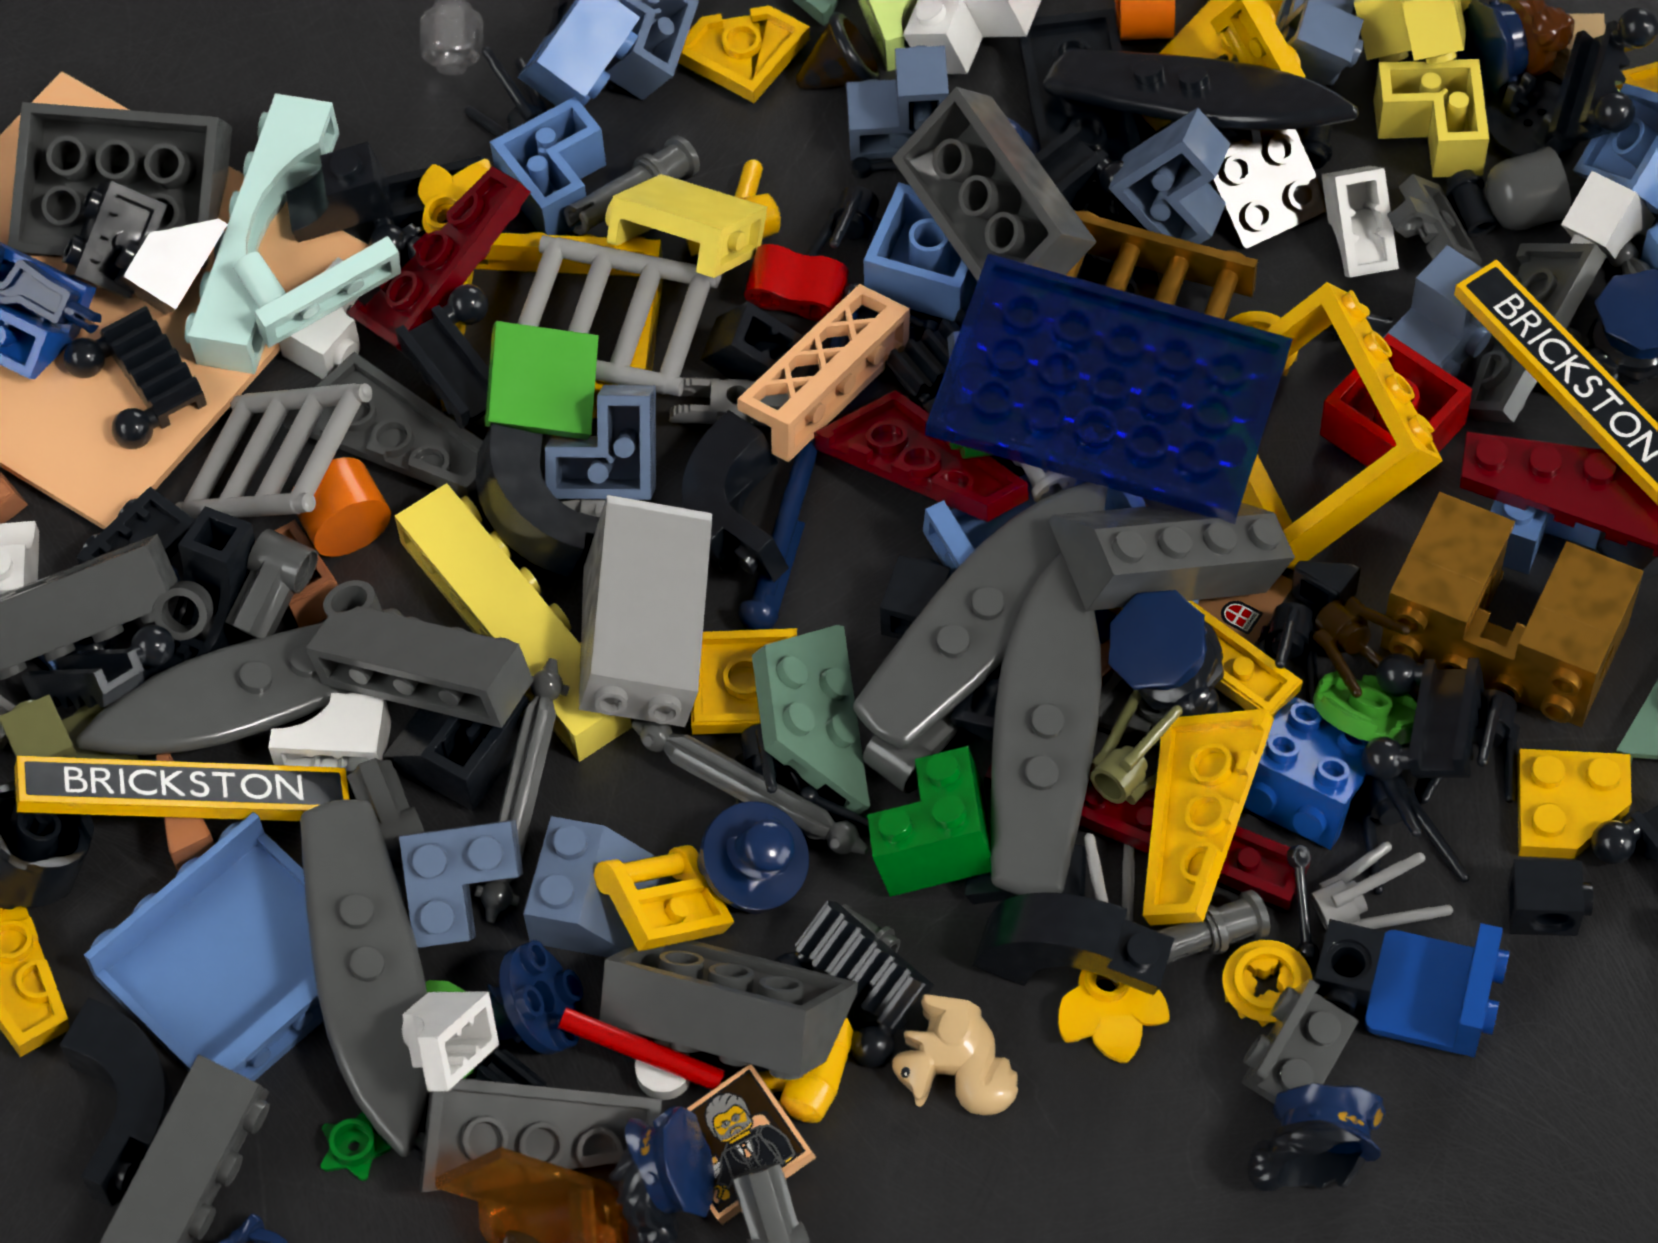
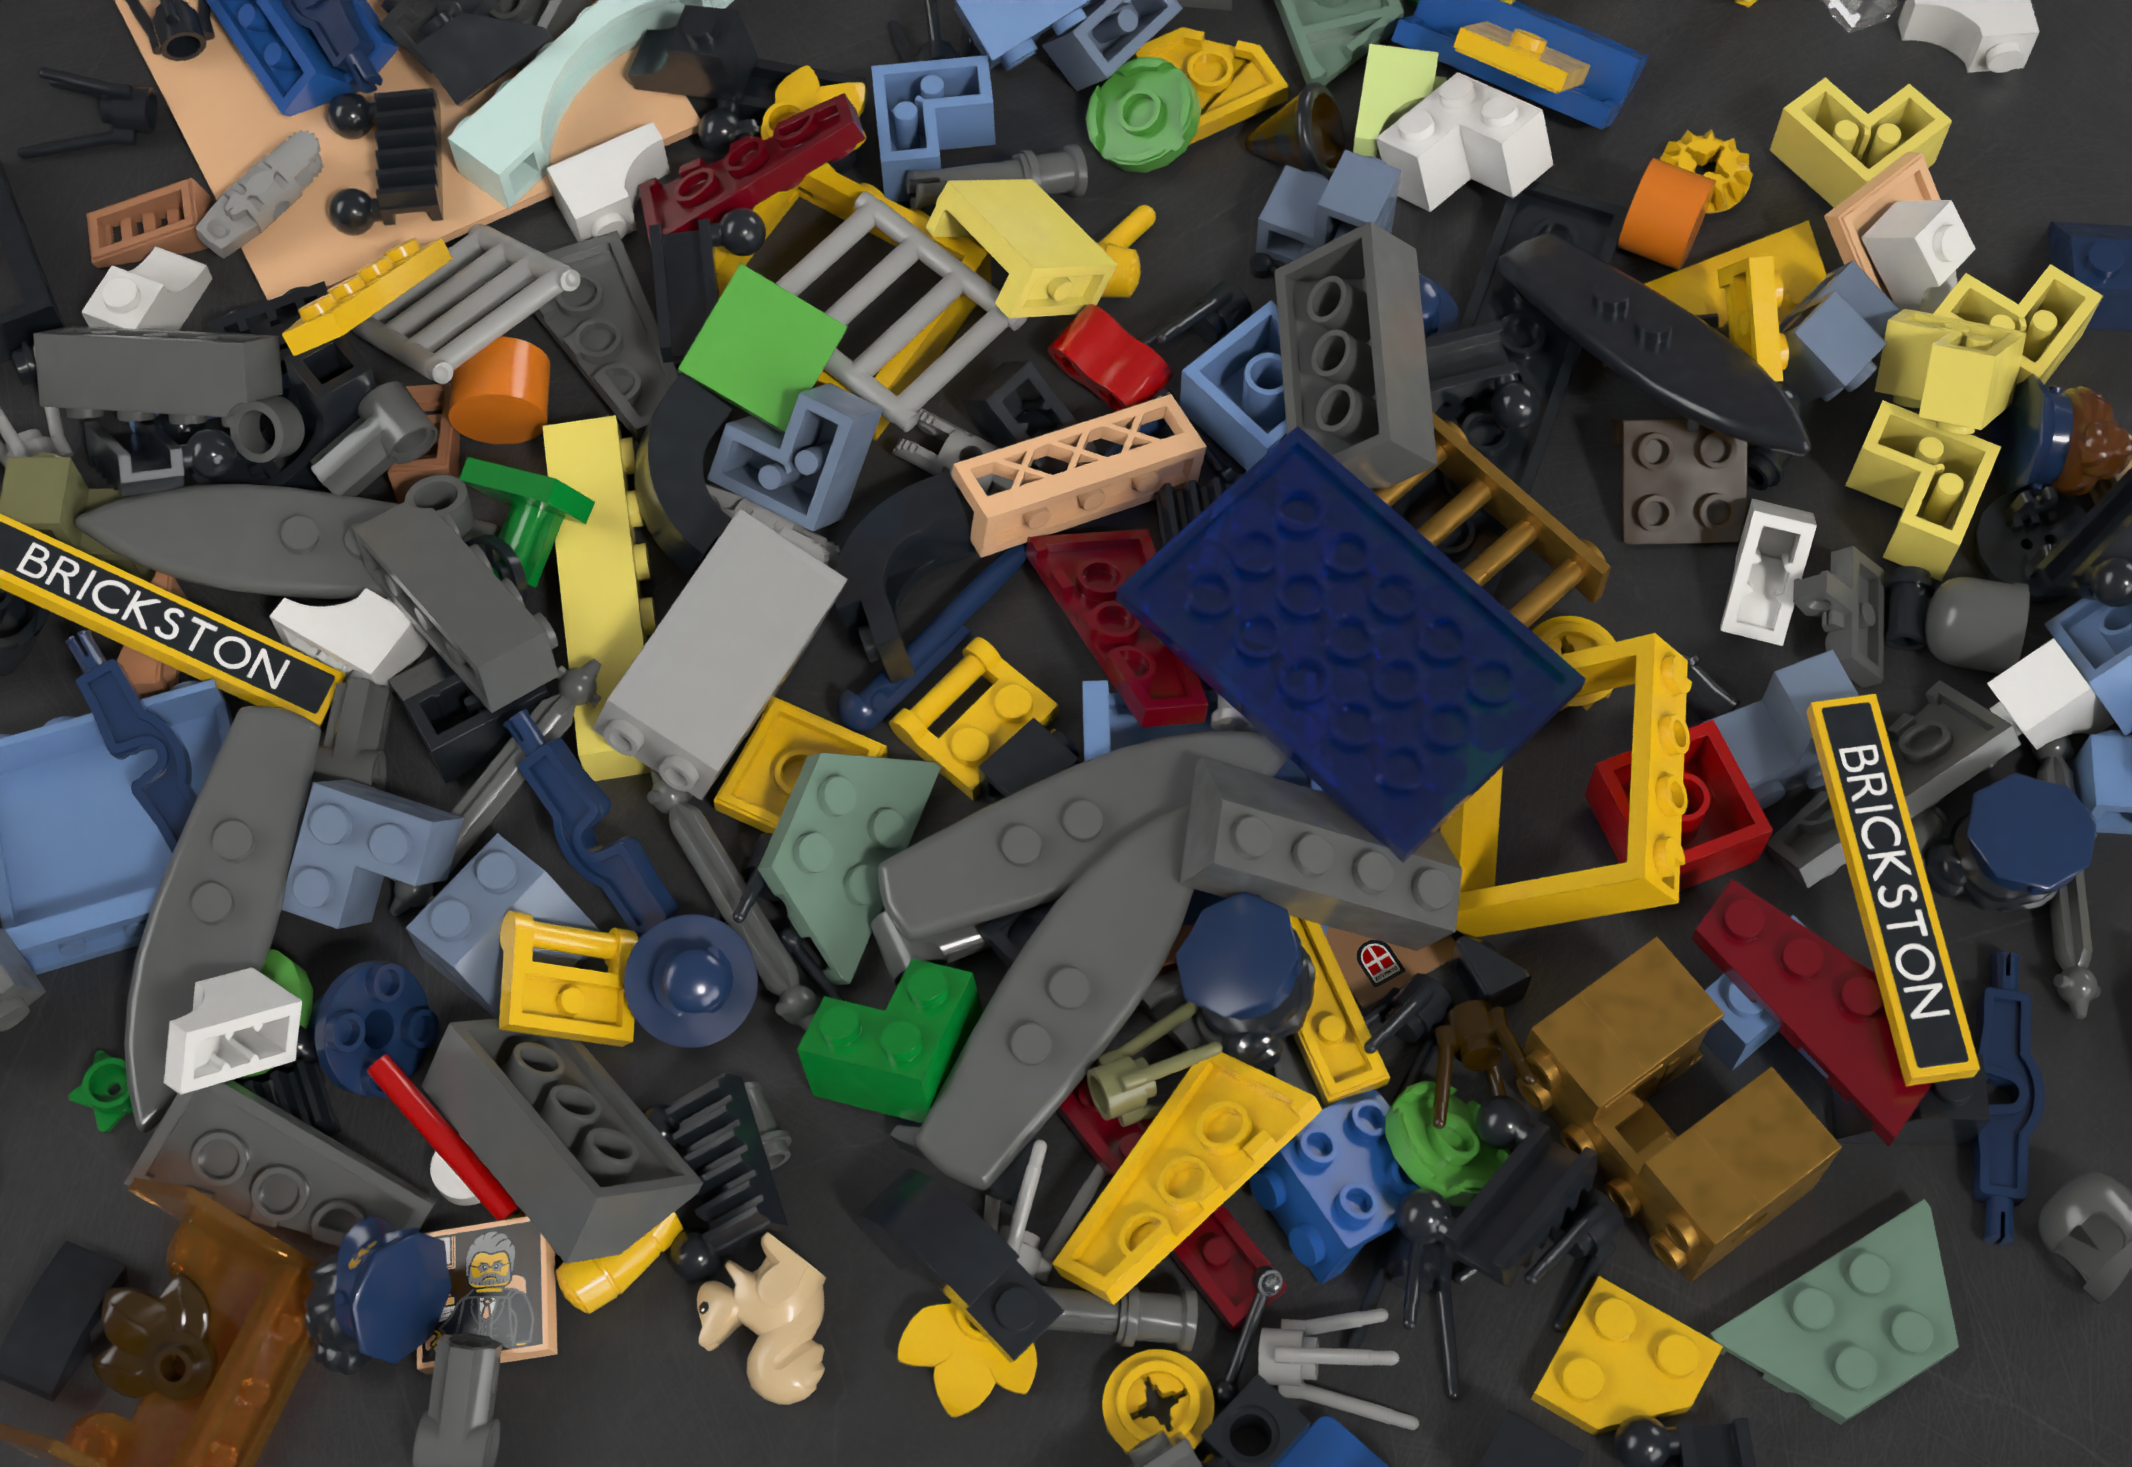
camera: 25 degrees right, 5 degrees up
light aqua piece [233,236,401,348] -> none
sand blue brick [1109,107,1231,244] -> none
none -> dark blue piece [65,629,197,854]
none -> light grey hinge [196,130,323,258]
none -> yellow wing [282,237,453,356]
none -> green piece [459,457,595,604]
none -> dark blue piece [503,709,679,938]
none -> yellow plate [889,637,1059,800]
none -> bright green tile [1086,57,1201,173]

